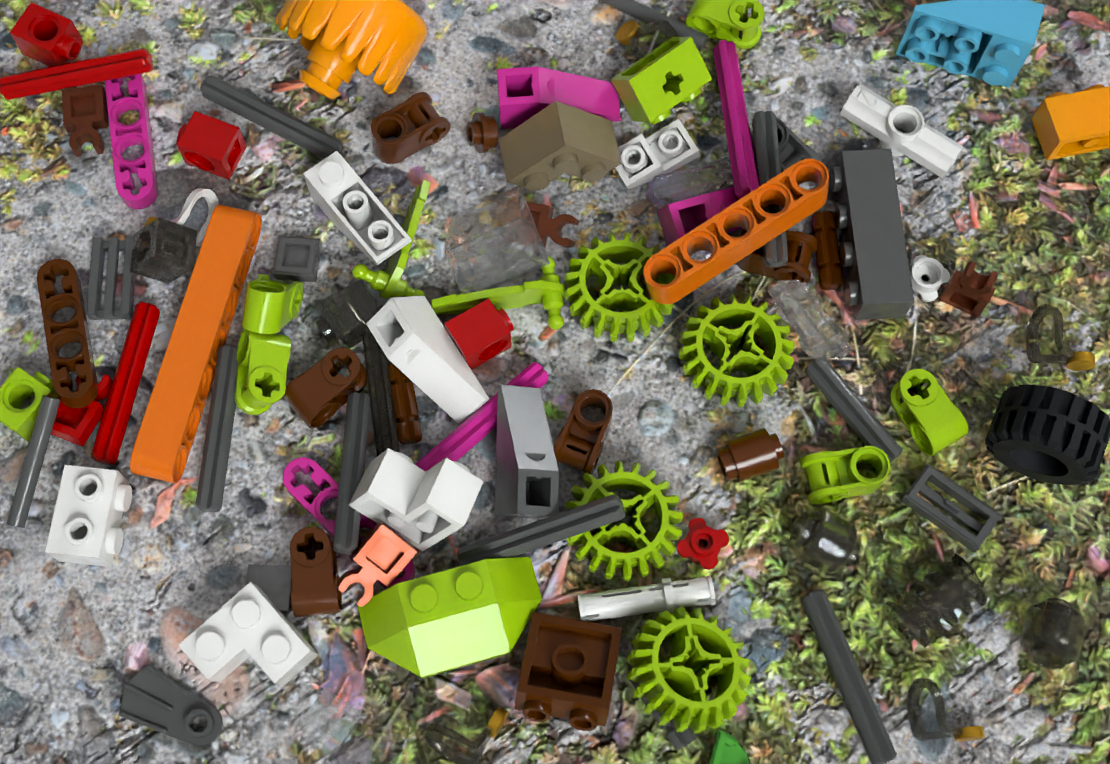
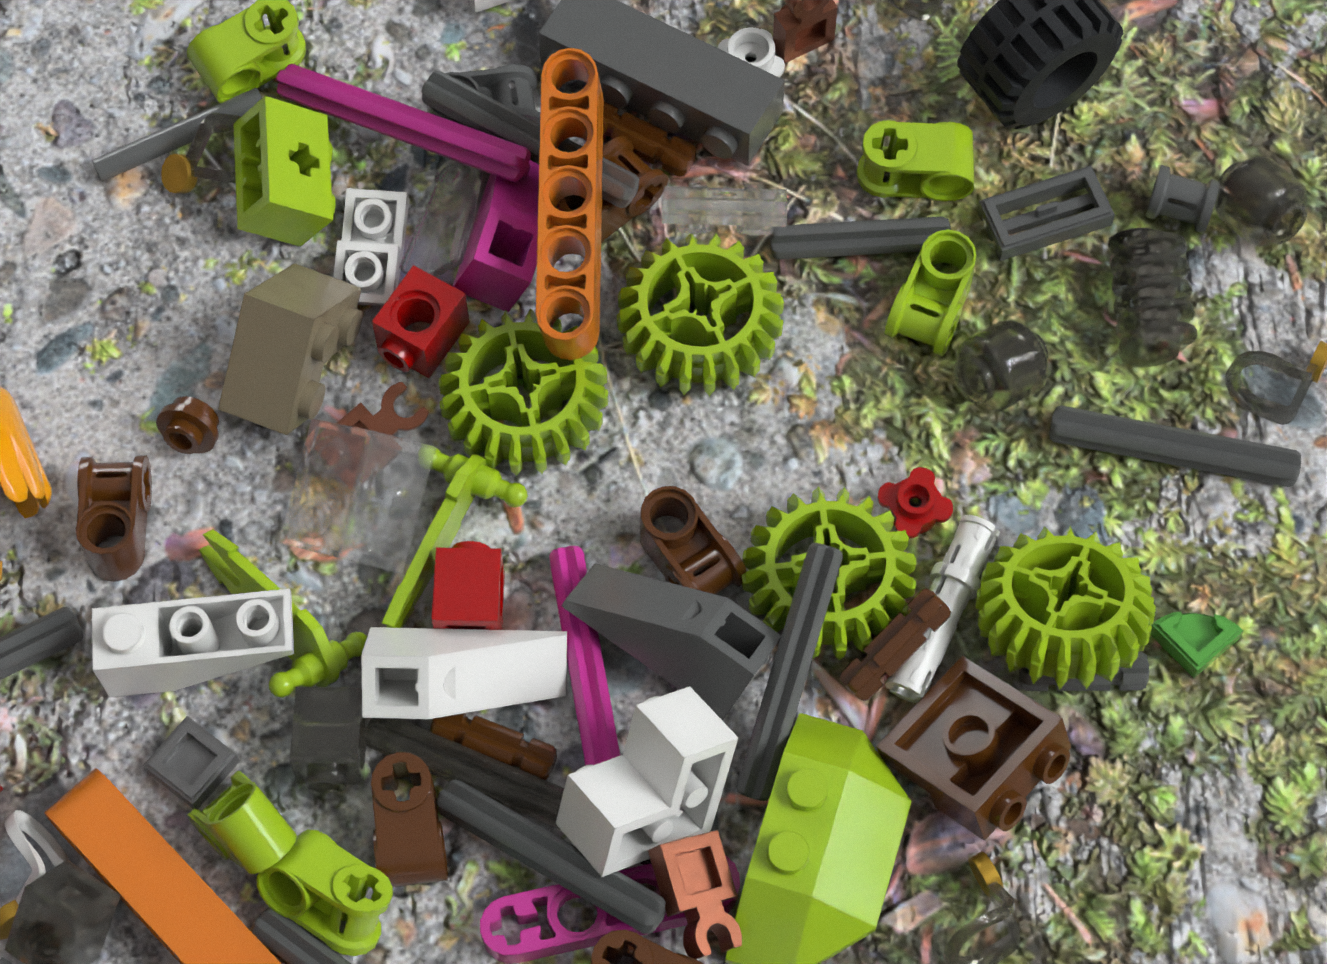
camera: 55 degrees left, 5 degrees down
dark pink slope [497,66,621,130] -> none
reddish brown brick [716,428,784,482] -> none
none -> red brick [372,265,470,378]
none -> reddish brown axle [839,588,951,701]
none -> dark grey bush [1145,165,1220,234]

